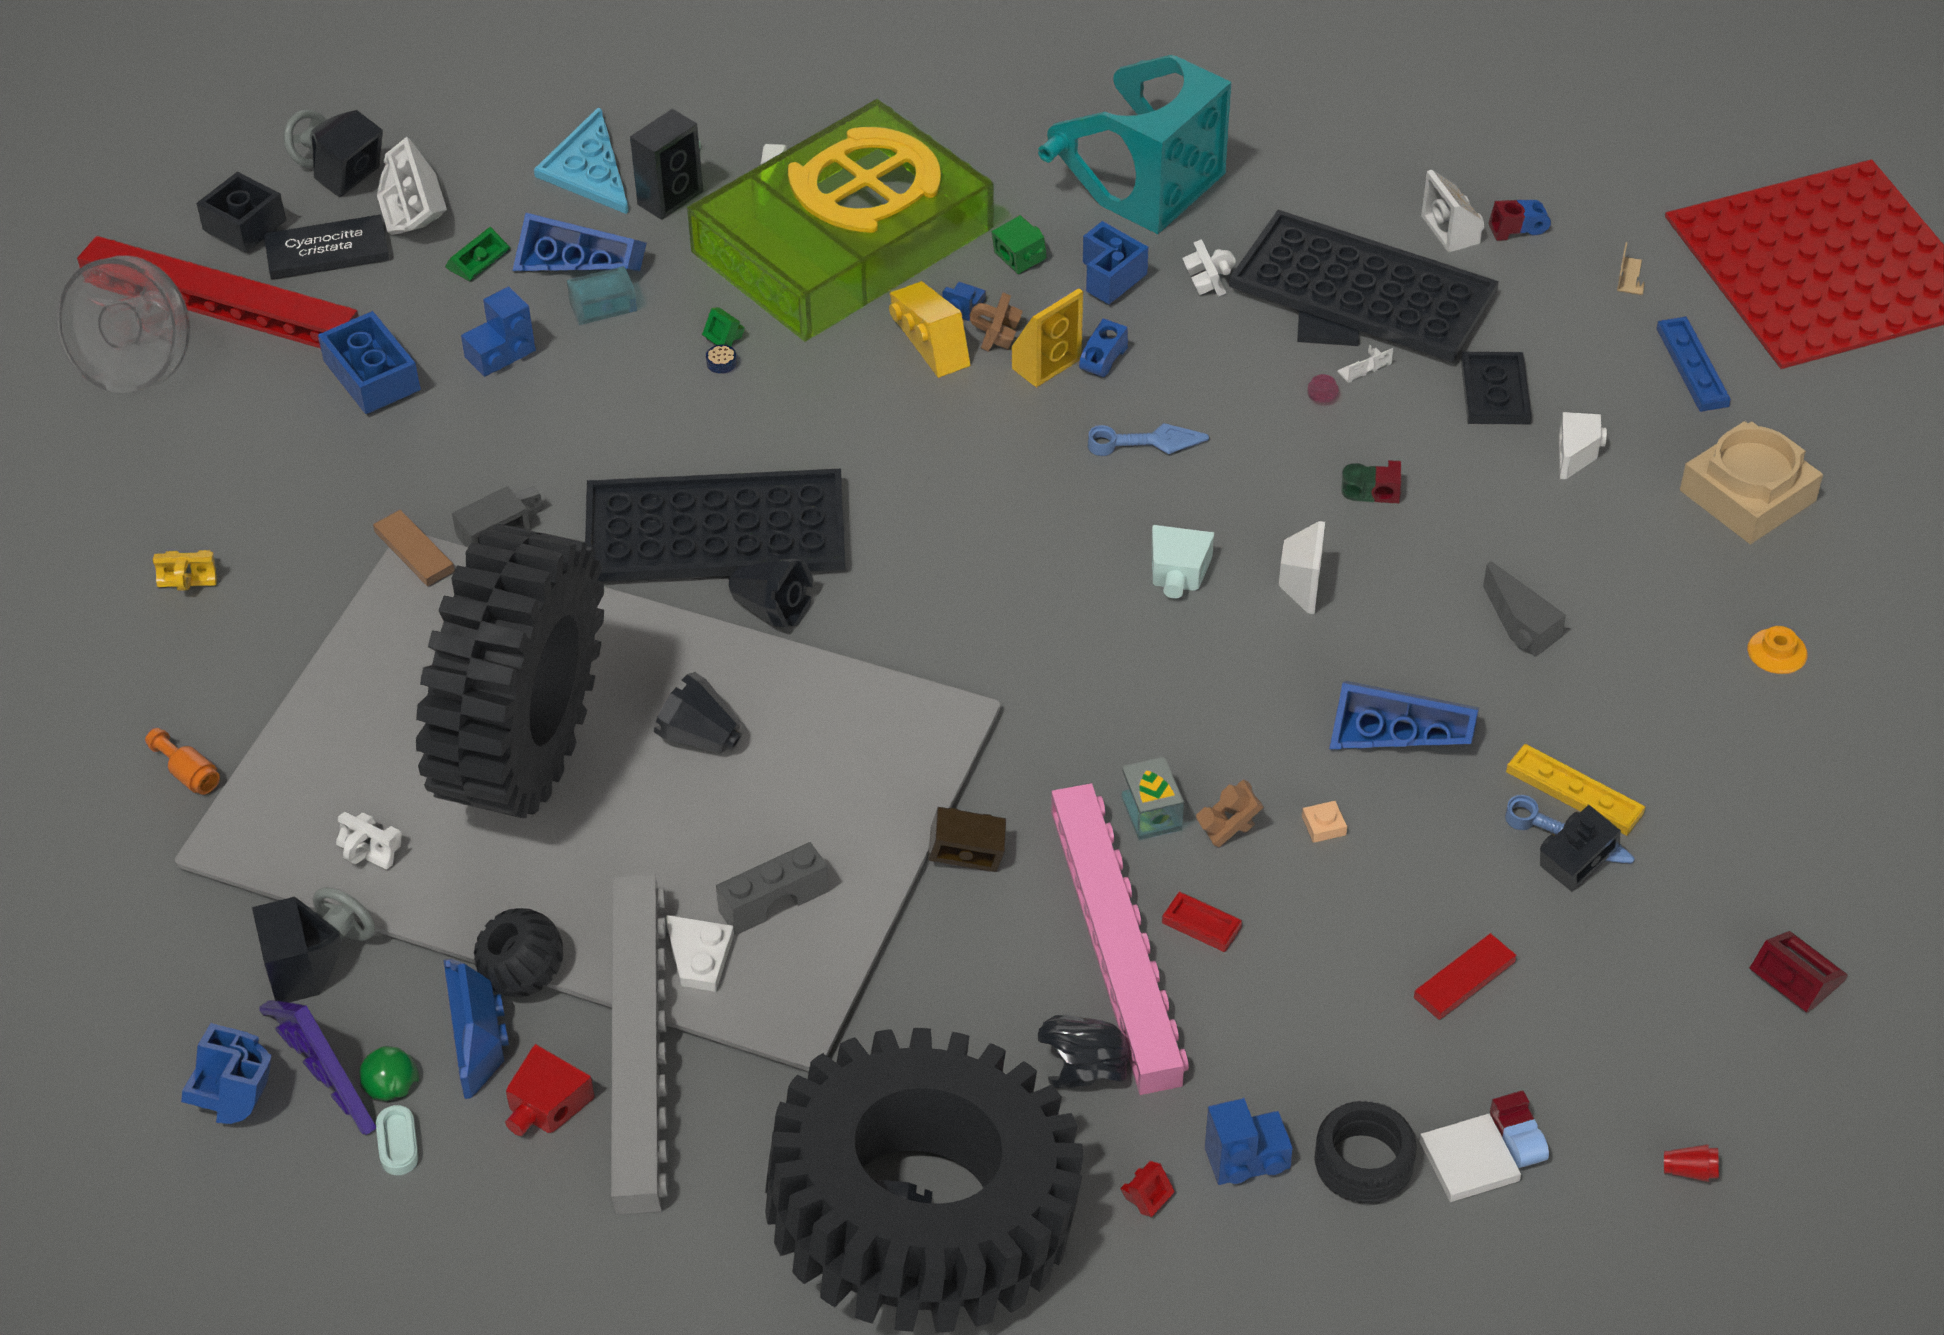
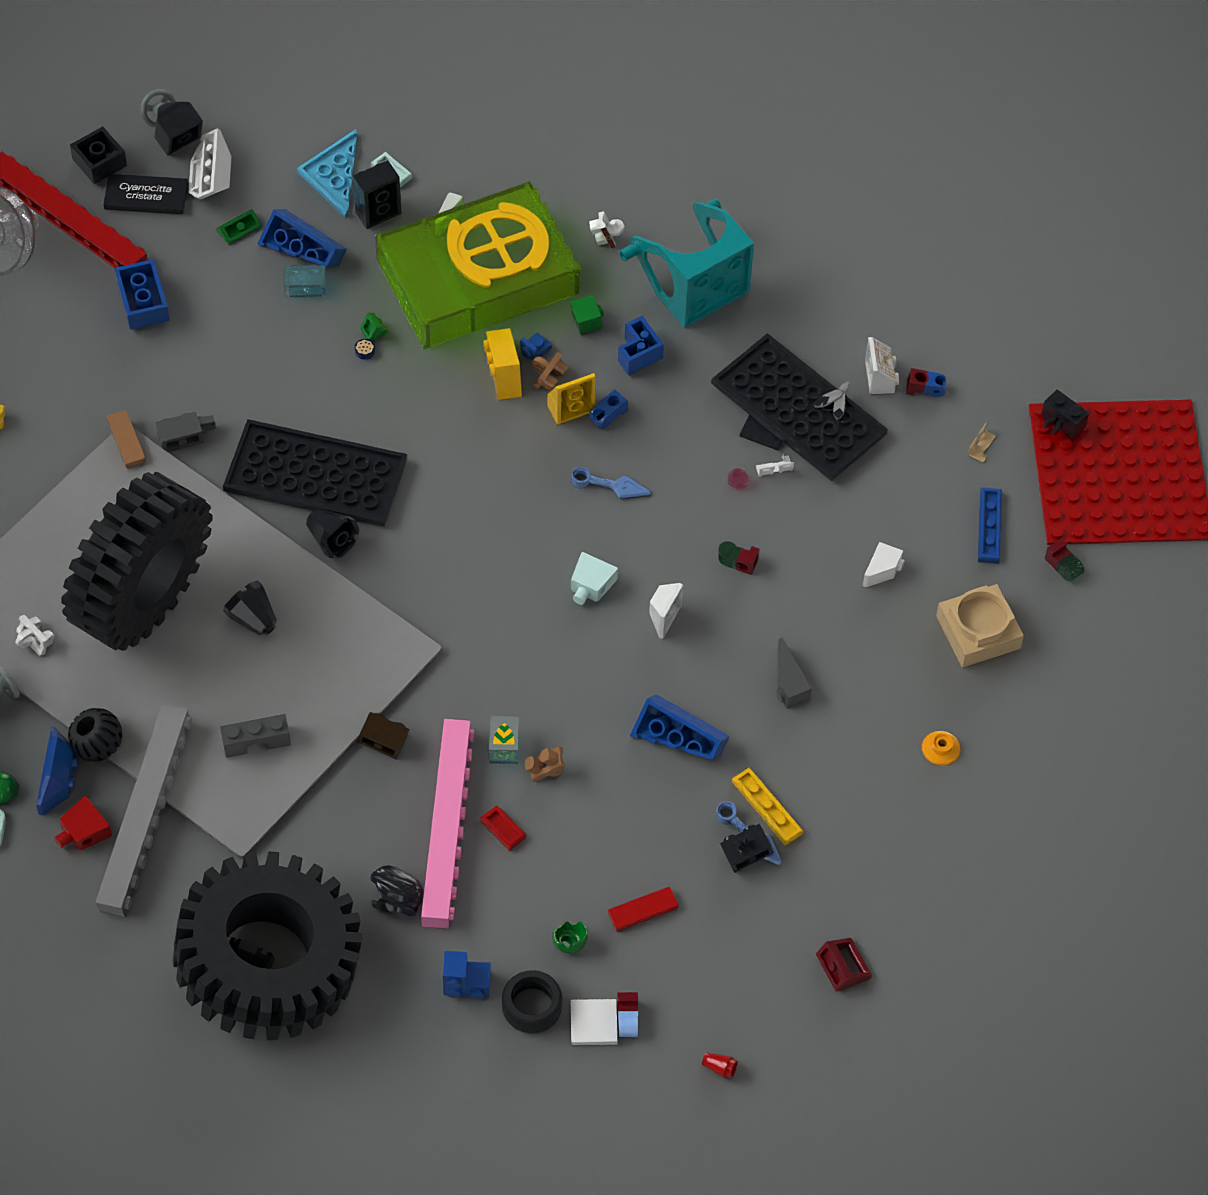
camera: 15 degrees right, 10 degrees up
blue brick [461,286,536,377] -> none
white wing [665,915,734,992] -> none
red tile [1120,1161,1175,1217] -> none
white hips [1182,239,1235,297] -> none
light nougat plate [1302,801,1347,843] -> none
black tile [1461,351,1531,425] -> none
none -> green hair [552,921,588,954]
none -> white hips [589,211,625,249]
none -> light grey piece [814,381,850,419]
none -> black brick [1041,389,1089,439]
none -> leg [1044,538,1085,582]

